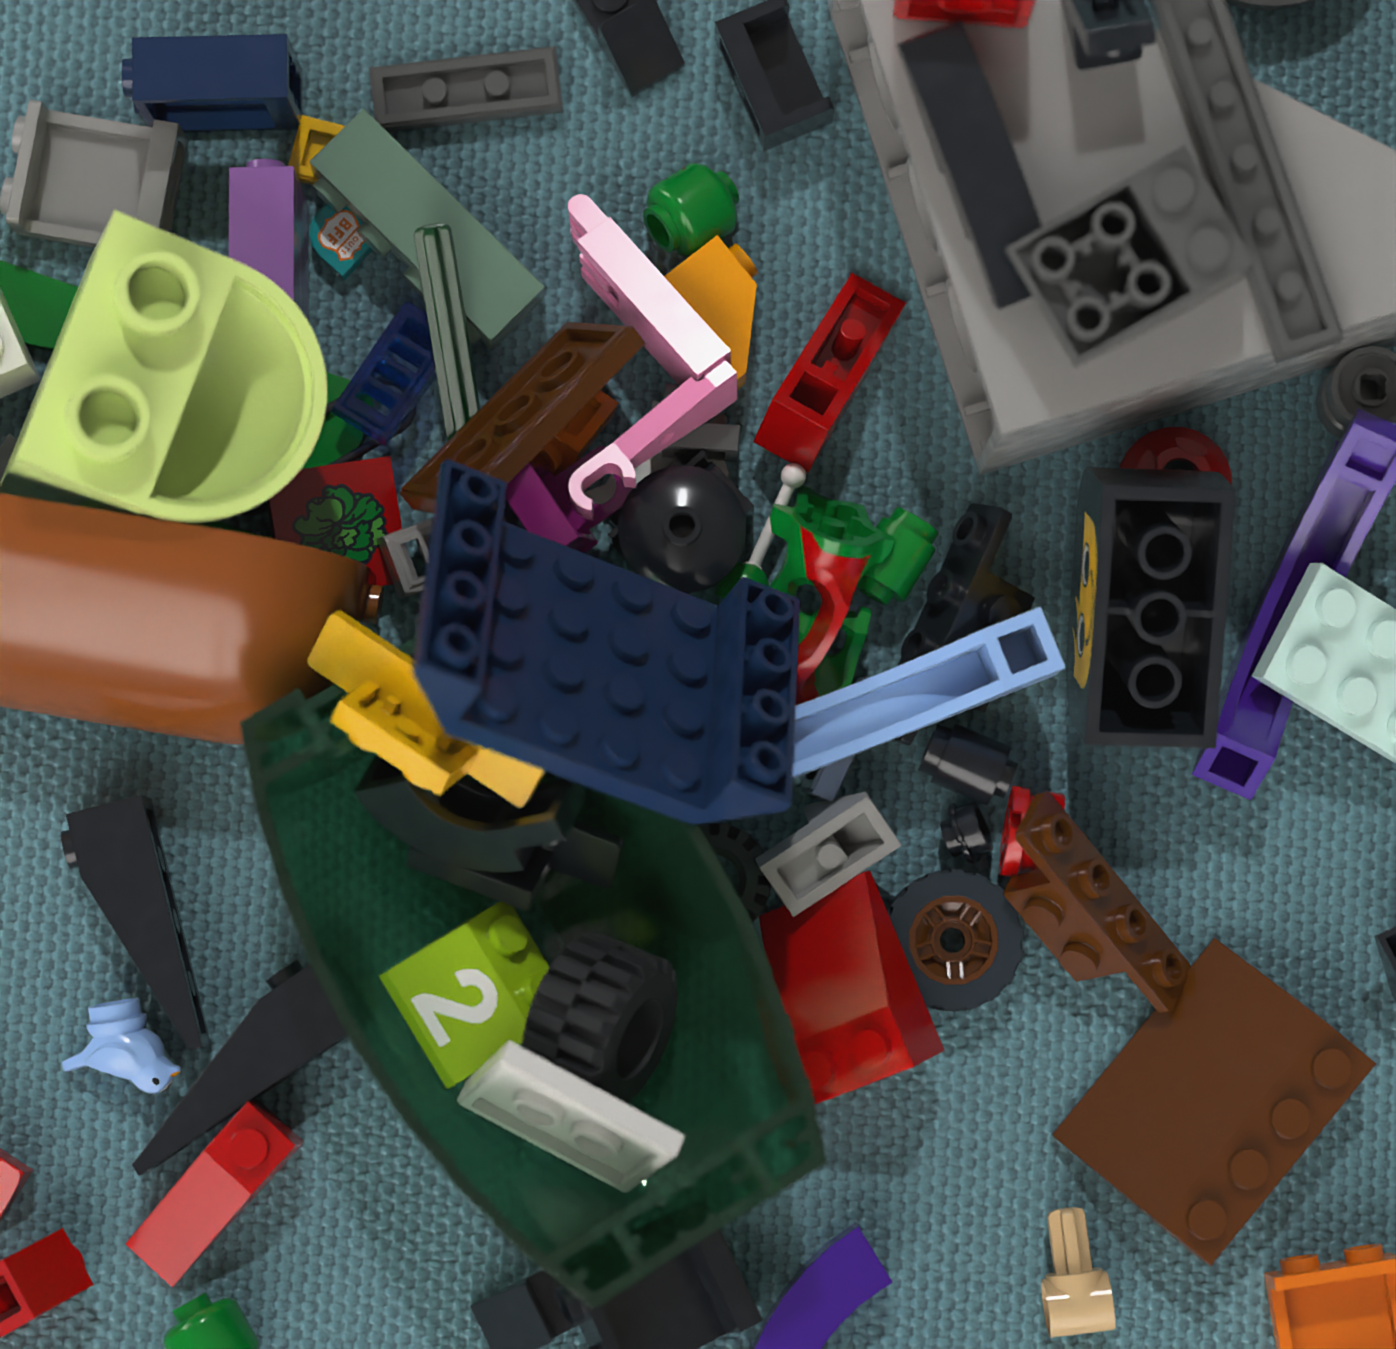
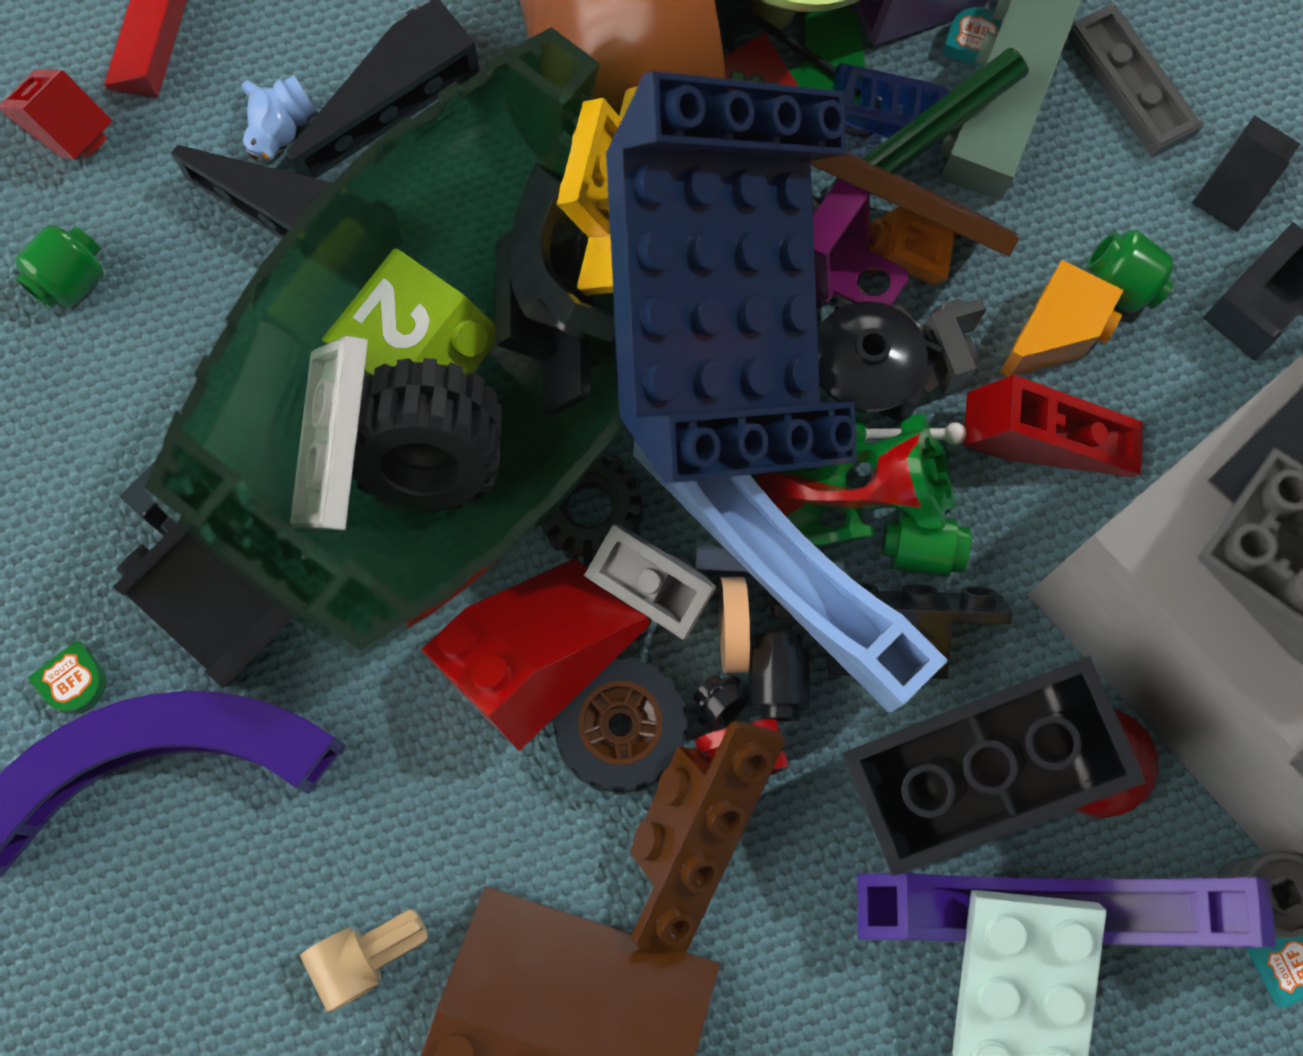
camera: 65 degrees right, 10 degrees down
slope [125,1099,304,1288] -> none
bright pink hinge [568,194,737,521] -> none
none -> light nougat piece [719,576,750,673]

